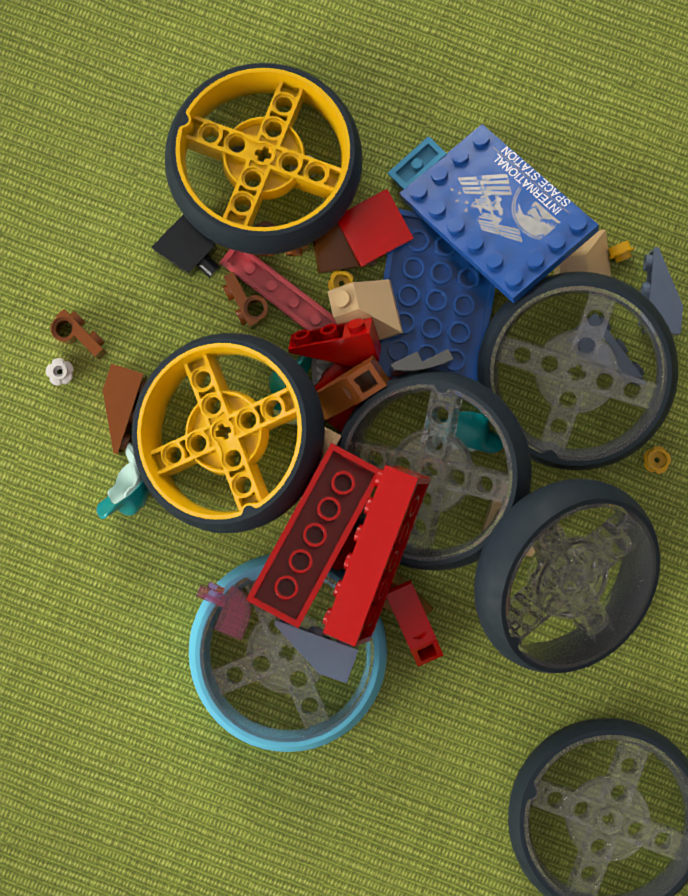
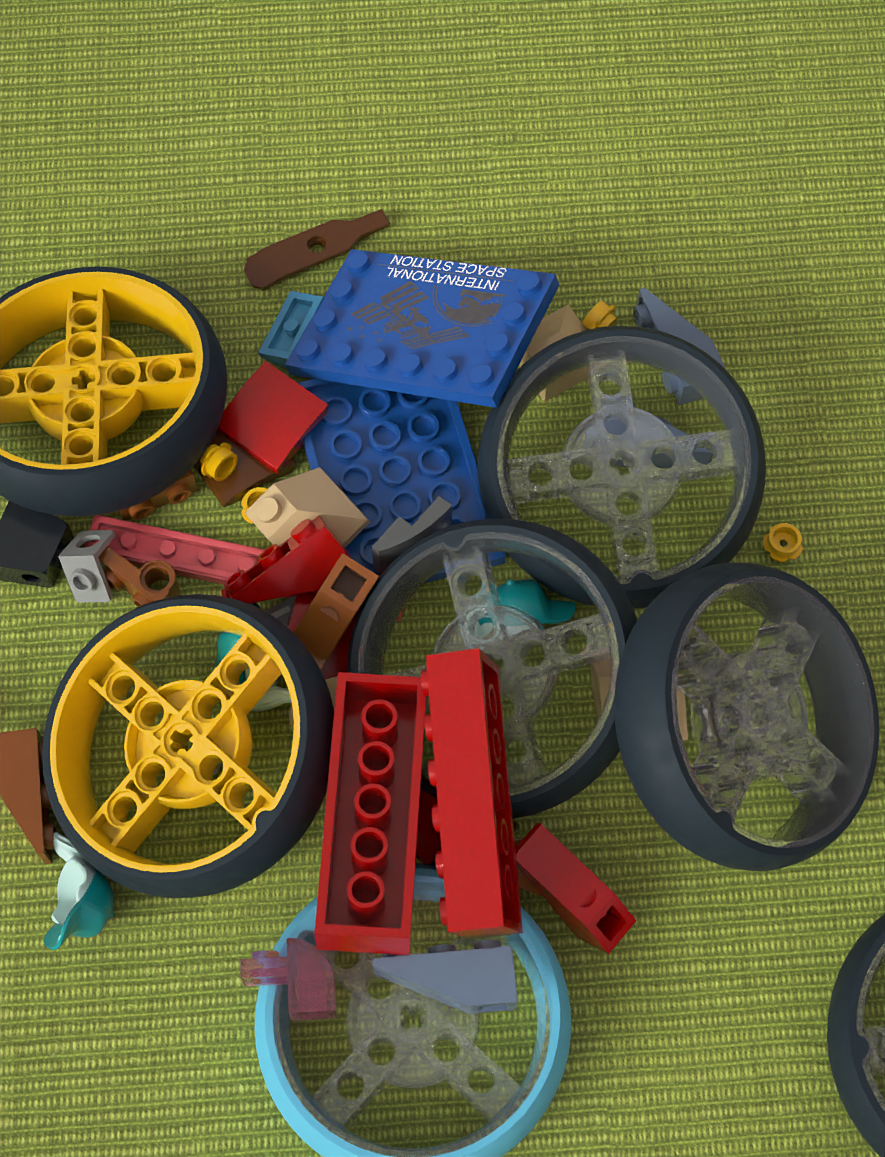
camera: 25 degrees left, 20 degrees down
none -> light grey bracket [58,530,115,603]
none -> yellow plate [200,443,238,481]
none -> reddish brown piece [244,209,390,290]

